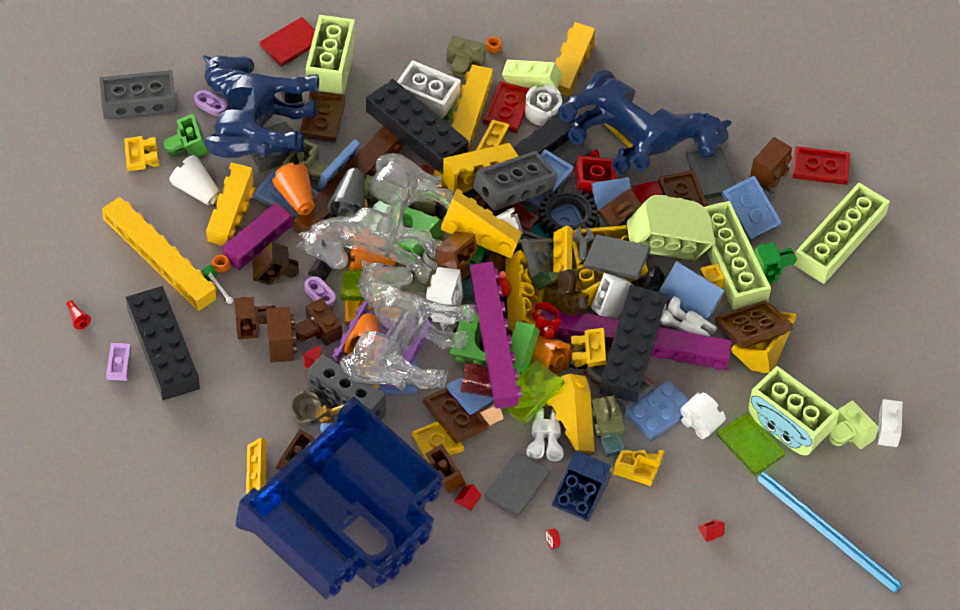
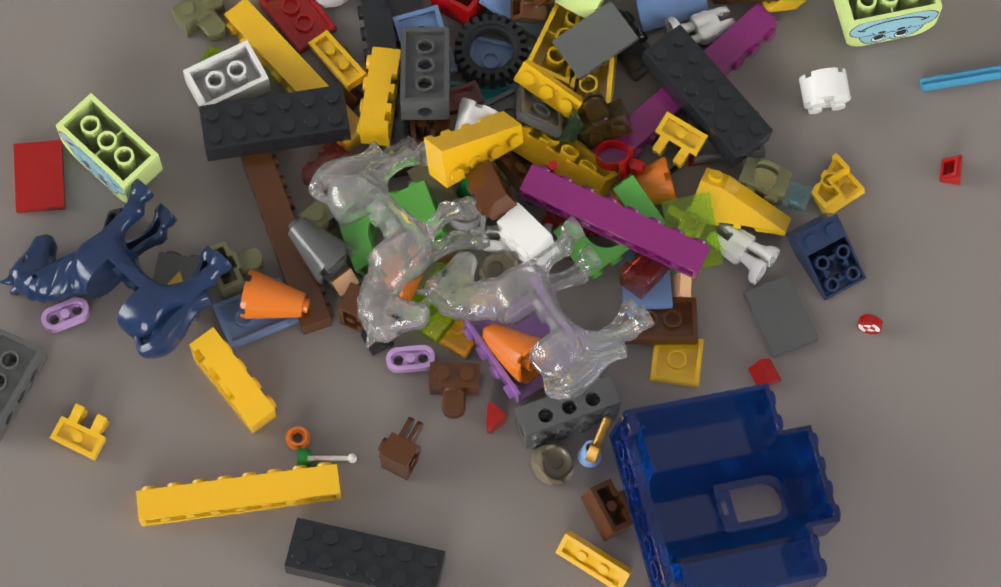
camera: 55 degrees left, 15 degrees up
bright green brick [163,113,209,157] -> none
white cone [169,155,221,206] -> none
magenta brick [222,203,292,271] -> none
dark brown brick [252,242,299,285] -> none
reddish brown brick [266,307,297,363] -> none
reddish brown plate [300,92,346,142] -> none
medium blue tile [316,139,360,192] -> none
reddish brown brick [415,444,466,494] -> none
dark grey bar [573,226,594,261] -> none
white brick [591,273,632,319] -> none
medium blue plate [625,380,689,441] -> none
clear neon green tile [716,412,785,476] -> none

